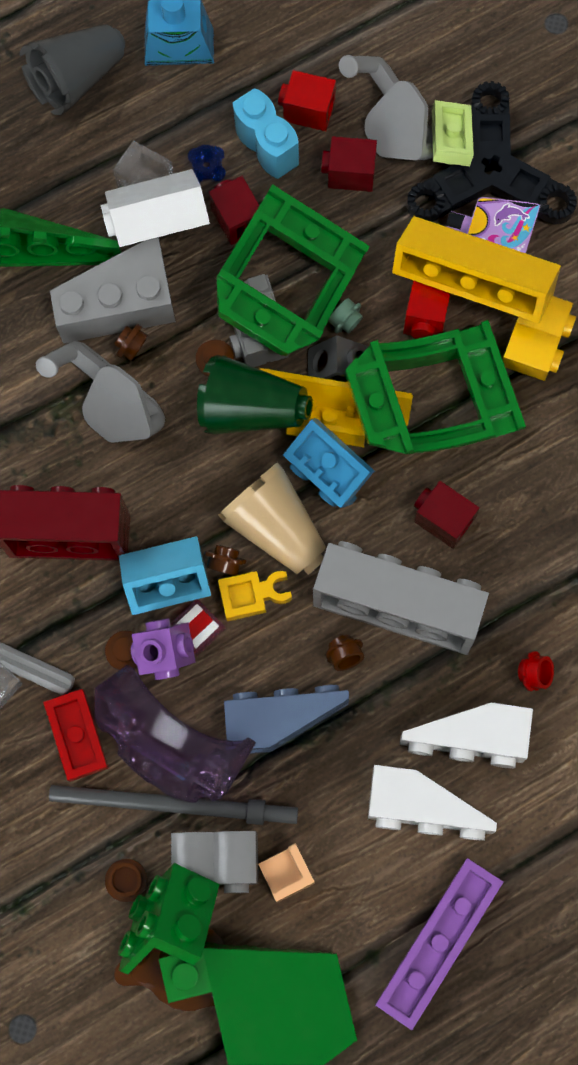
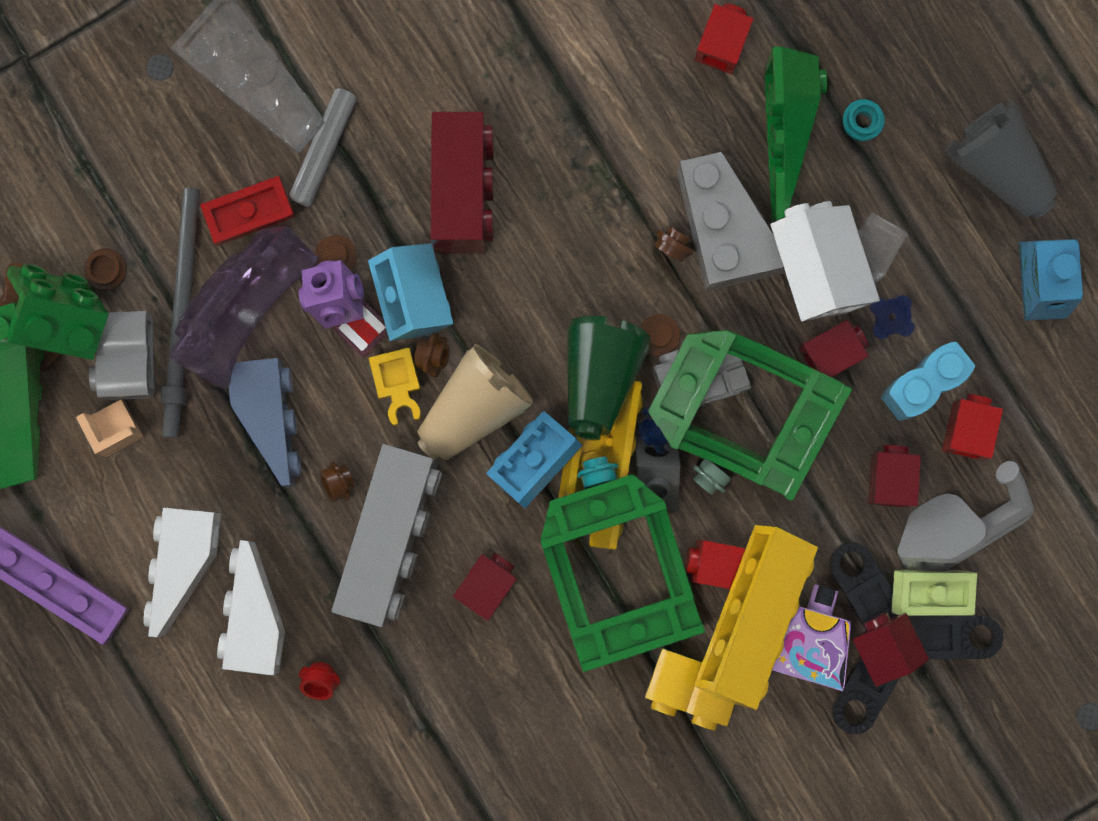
camera: 85 degrees right, 10 degrees up
light grey piece [36,341,165,443] -> none
none -> teal plate [577,456,618,489]
none -> clear blue plate [639,406,668,455]
none -> teal plate [842,99,885,141]
none -> dark red brick [852,612,929,686]

